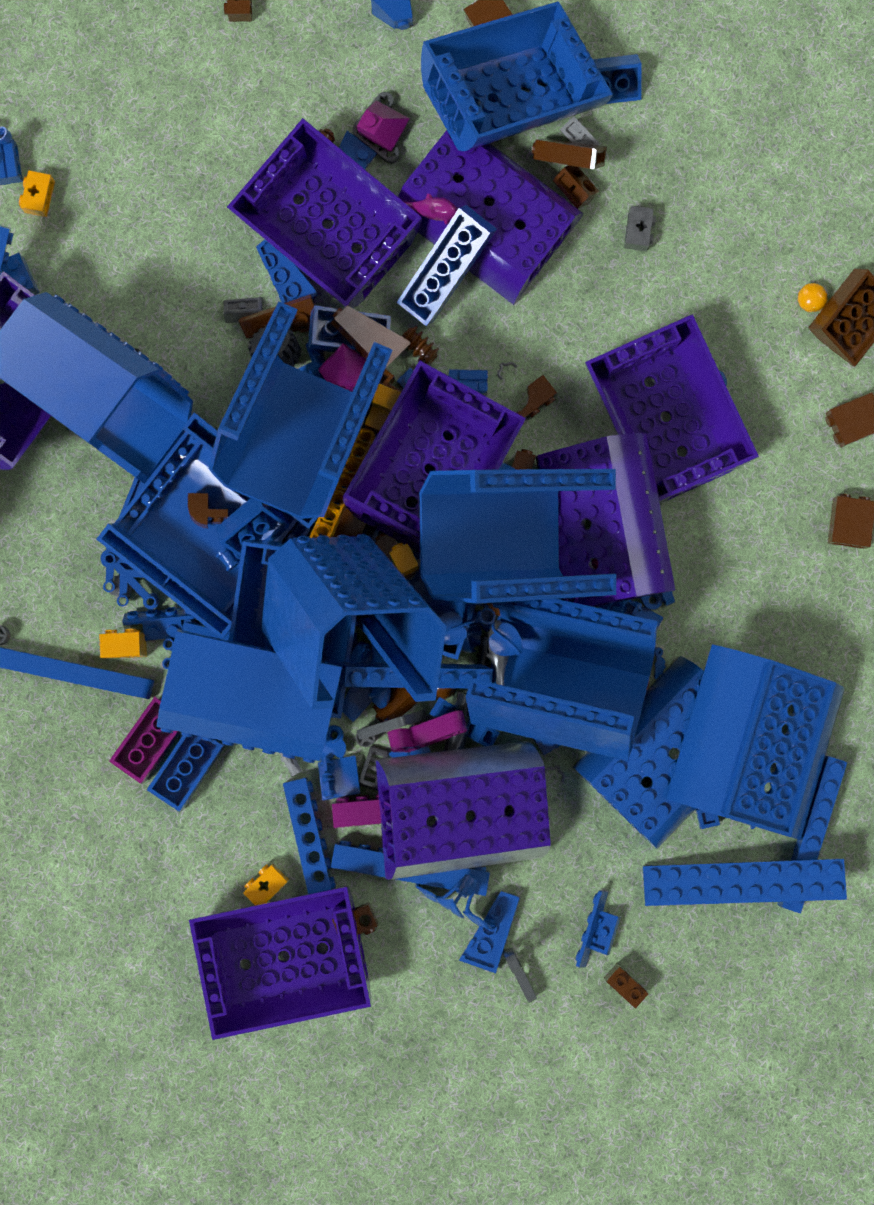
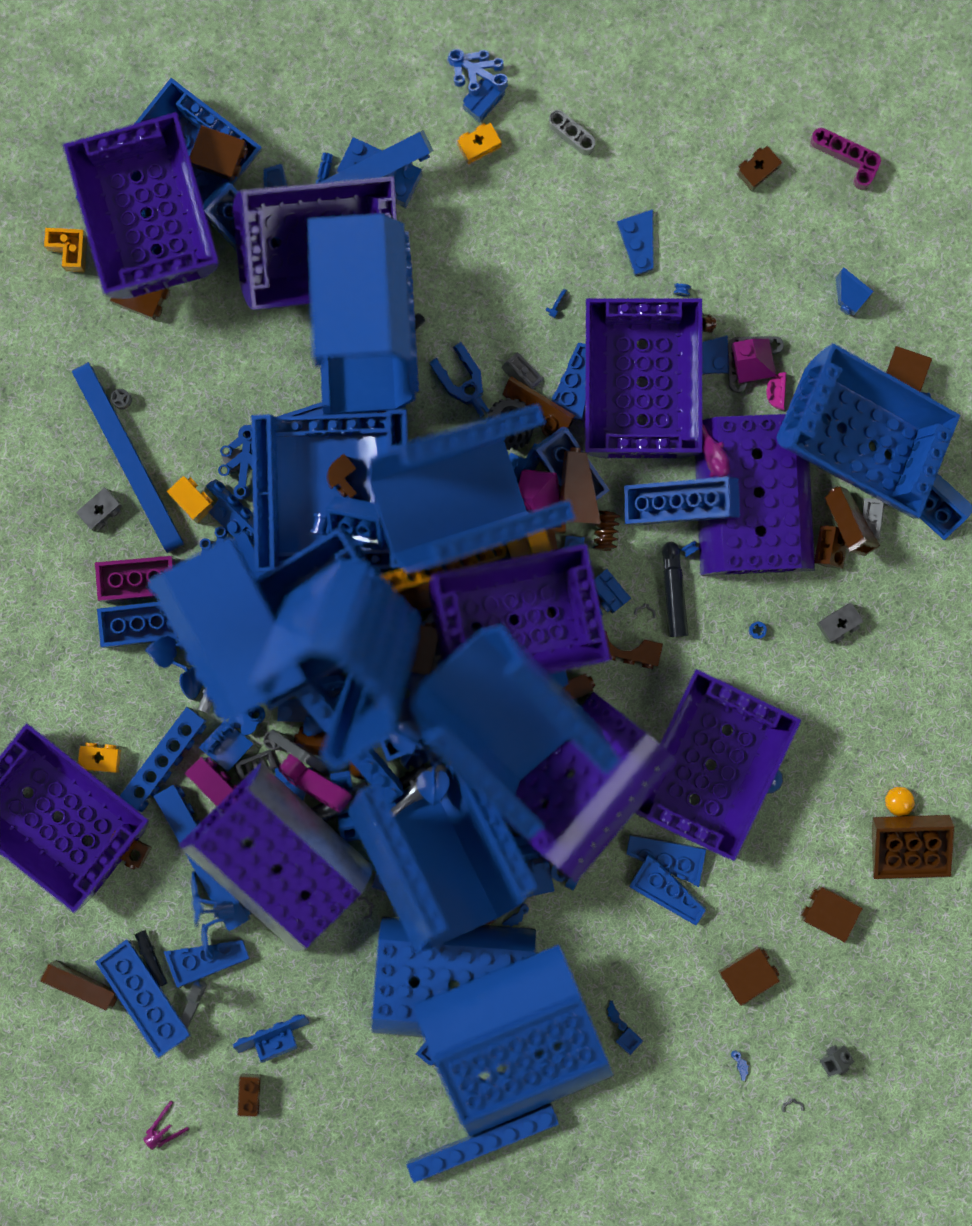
camera: 50 degrees right, 0 degrees up
light orange brick [389,543,419,576] -> none
blue plate [643,859,847,906] -> none
none -> reddish brown slope [40,960,118,1011]
none -> flat silver brick [76,487,123,531]
none -> blue plate [95,939,192,1059]
none -> black pin [134,930,168,987]
none -> magenta plant [143,1101,189,1150]
none -> blue plant [145,636,203,700]
none -> blue piece [429,342,490,418]
none -> blue piece [545,289,567,318]
none -> light grey beam [549,110,595,155]
none -> blue piece [607,1000,628,1031]
none -> blue plate [616,1027,643,1055]
none -> blue wing [617,209,653,276]
none -> blue wing [626,834,706,887]
none -> blue wing [629,854,706,926]
none -> black piece [661,542,689,638]
none -> blue bush [673,283,692,297]
none -> blue bush [681,541,700,557]
none -> blue bush [749,621,767,639]
none -> dark pink plate [766,372,787,411]

